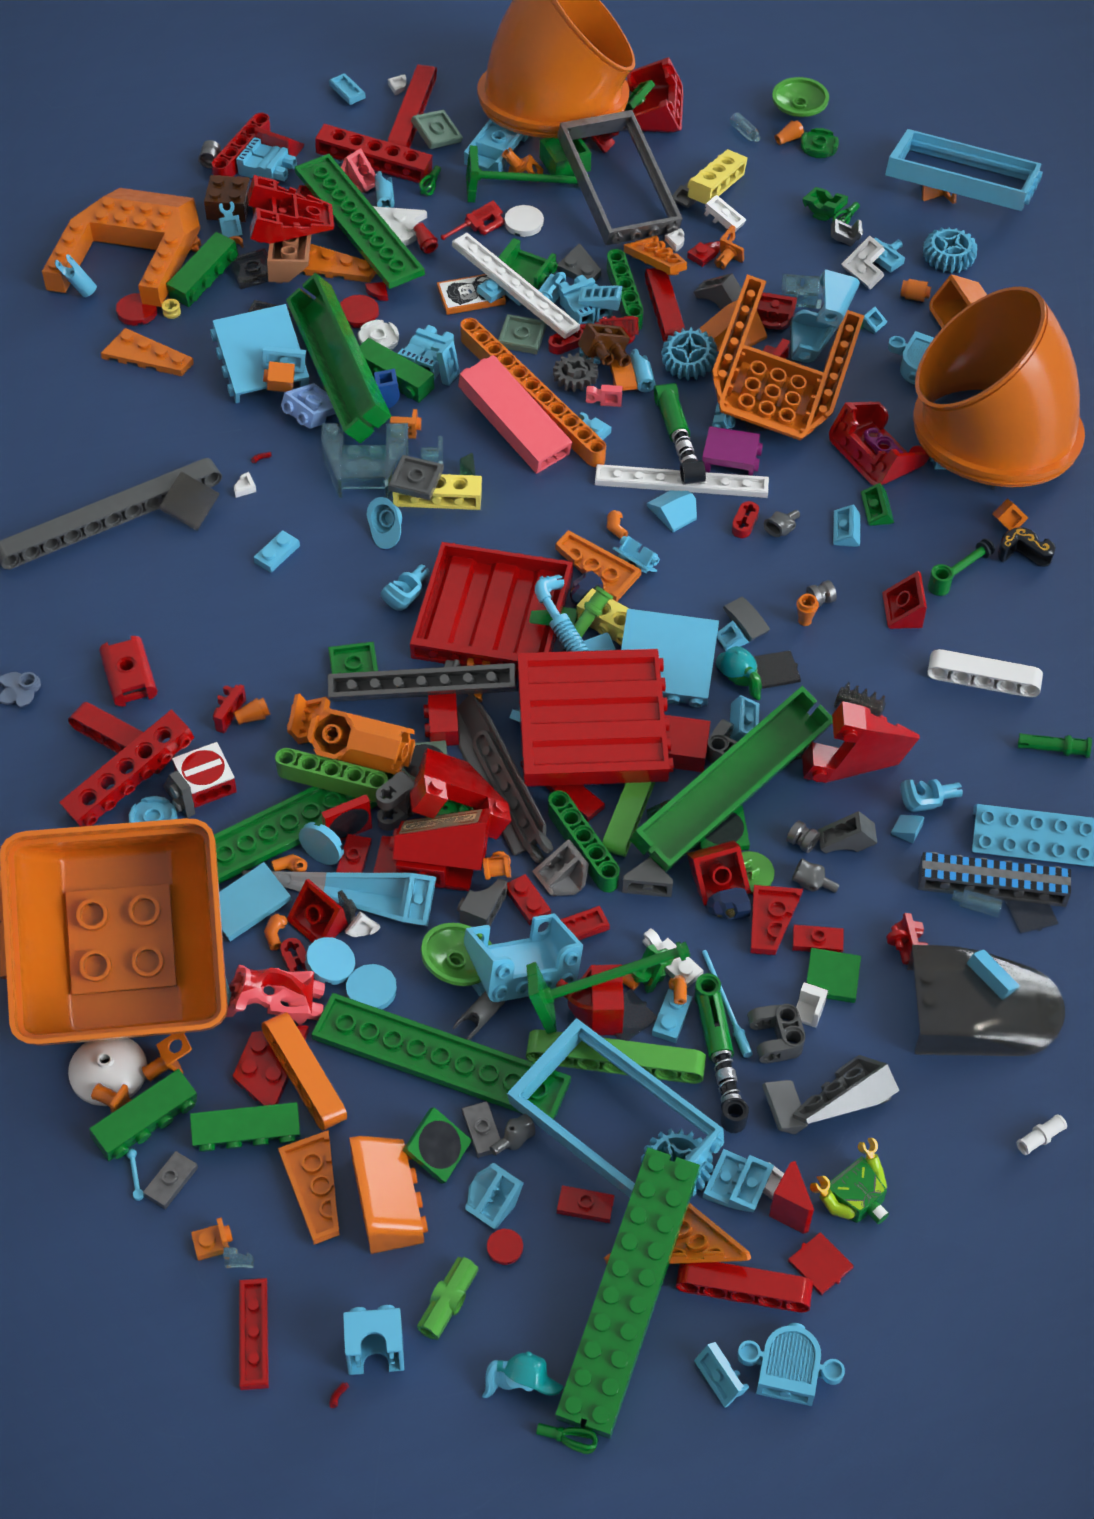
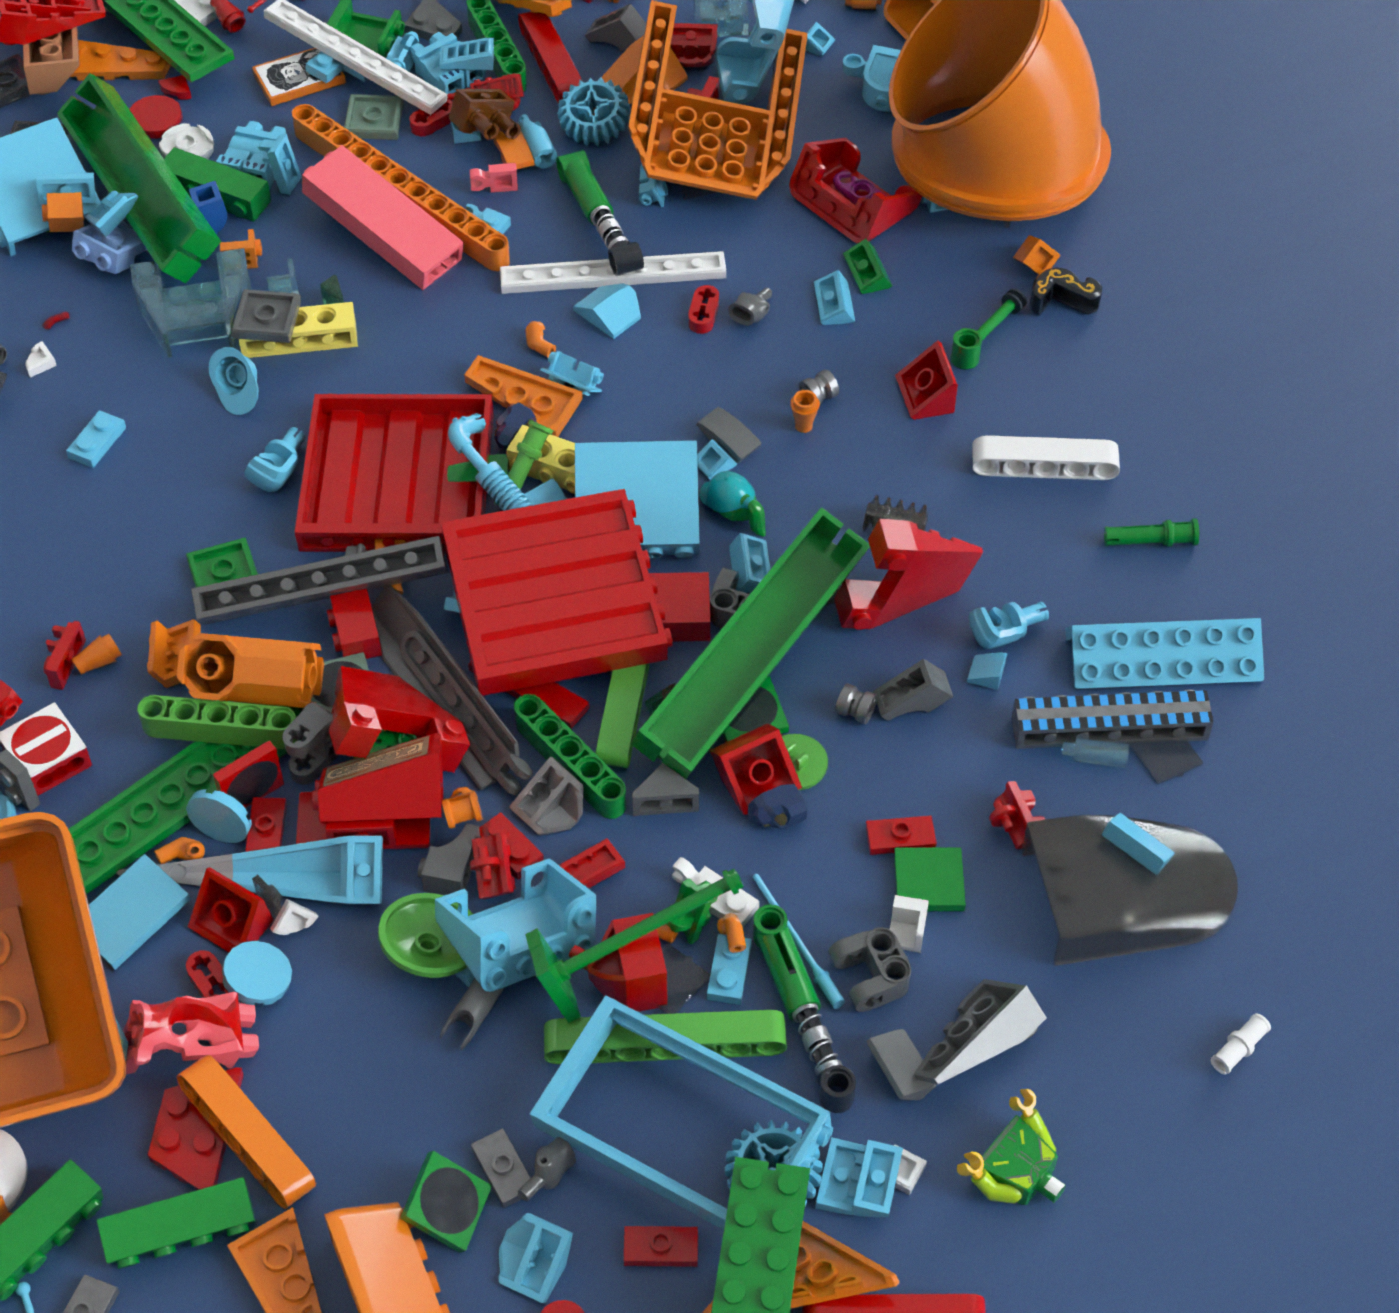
camera: 10 degrees left, 0 degrees up
orange bracket [142,1033,192,1082] -> none
orange arm [264,914,287,951] -> none
green plate [311,993,571,1120] -> none
medium azure tile [346,964,397,1010] -> none
dark grey gear [553,353,598,392] -> none
magenta panel [702,426,763,476] -> none
red wing [750,885,803,955] -> none
clear smoke piece [754,650,801,689] -> none
red slope [769,1161,814,1234] -> none
red piece [788,1232,854,1295] -> none
dark grey piece [792,858,839,893] -> none
none -> medium azure slope [84,191,138,237]
none -> red hips [470,832,516,900]

